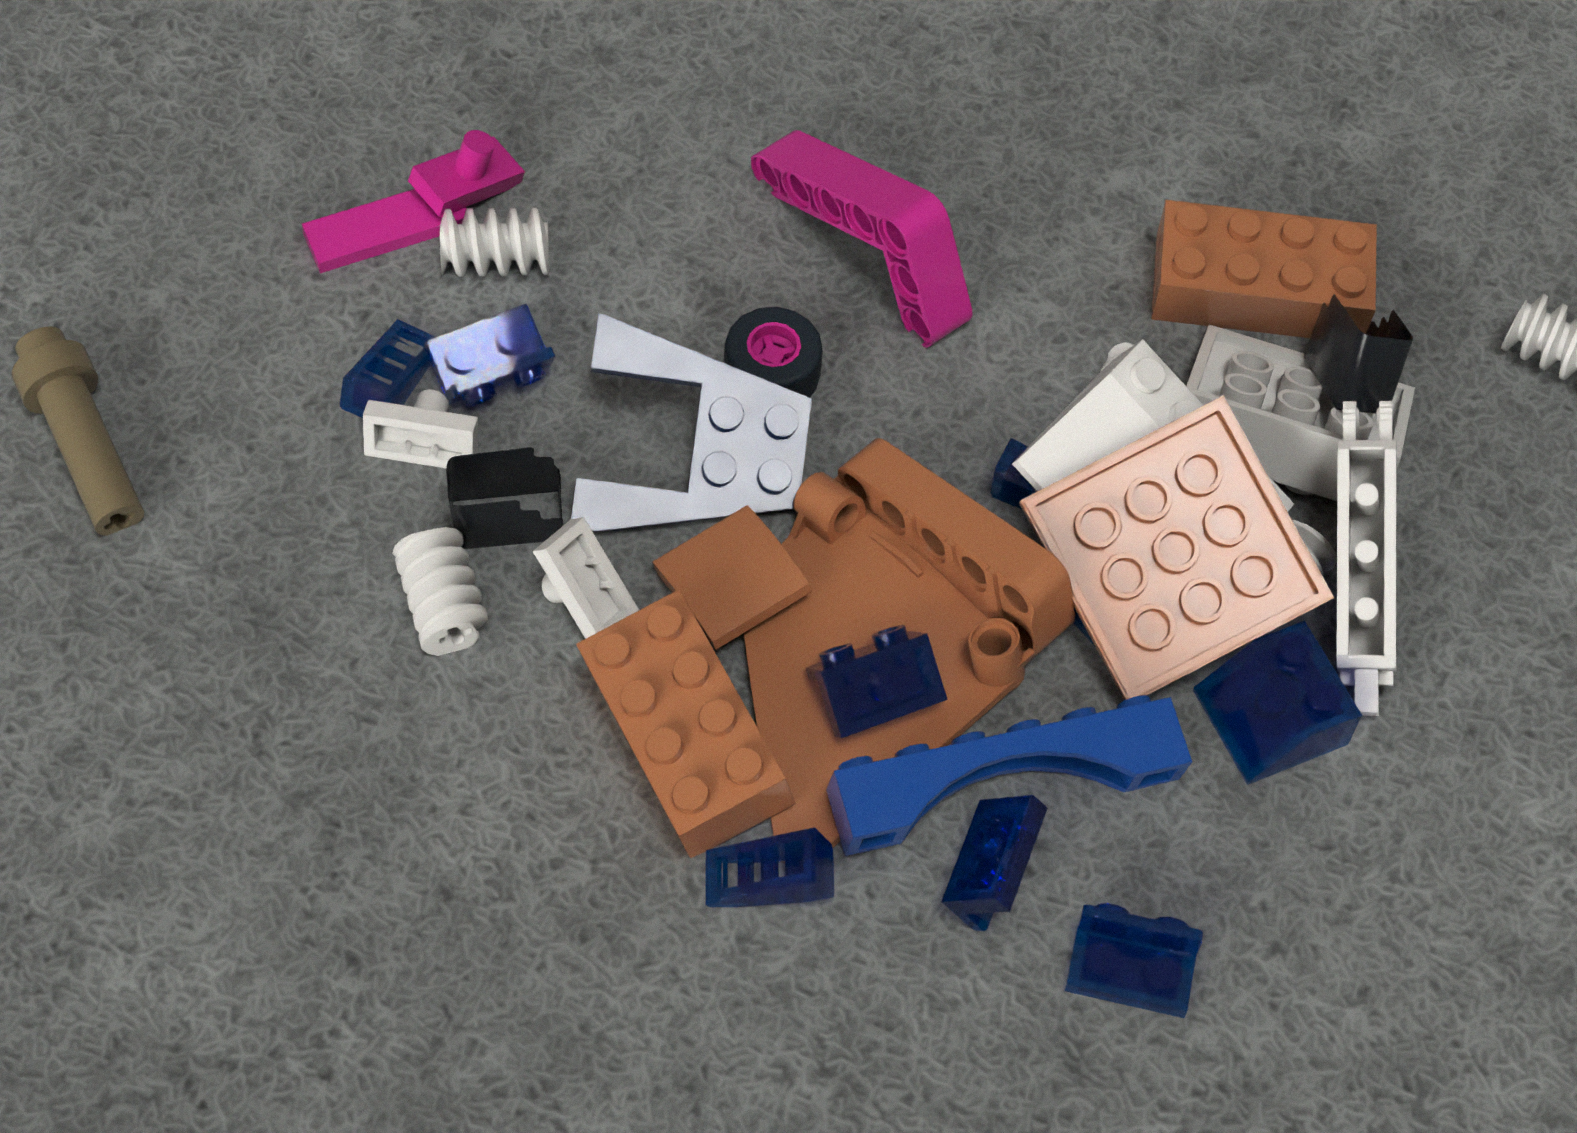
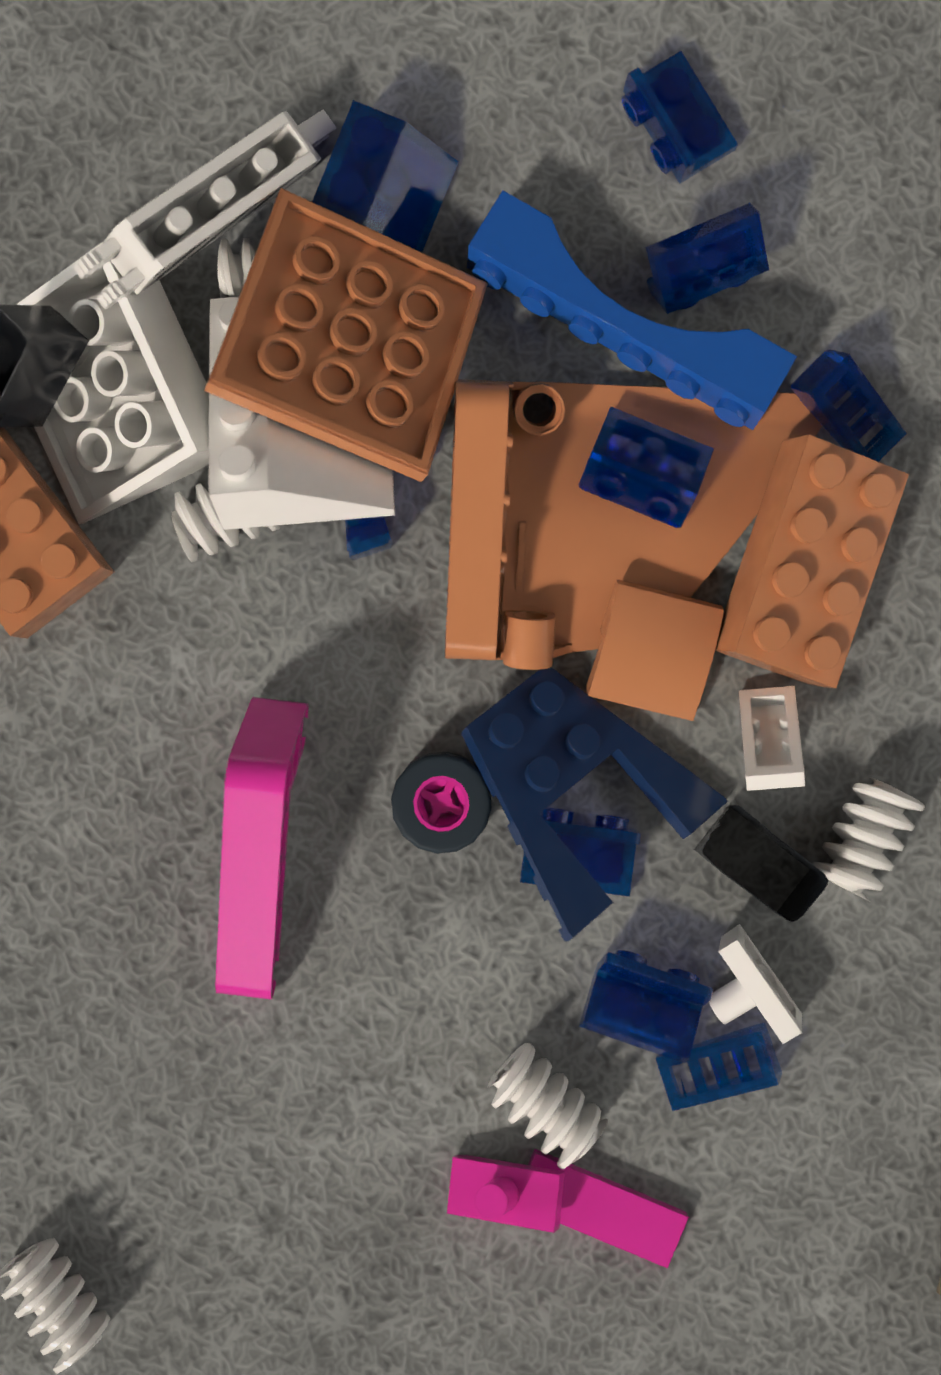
camera: 130 degrees left, 30 degrees up
none -> clear blue bracket [519,807,641,897]

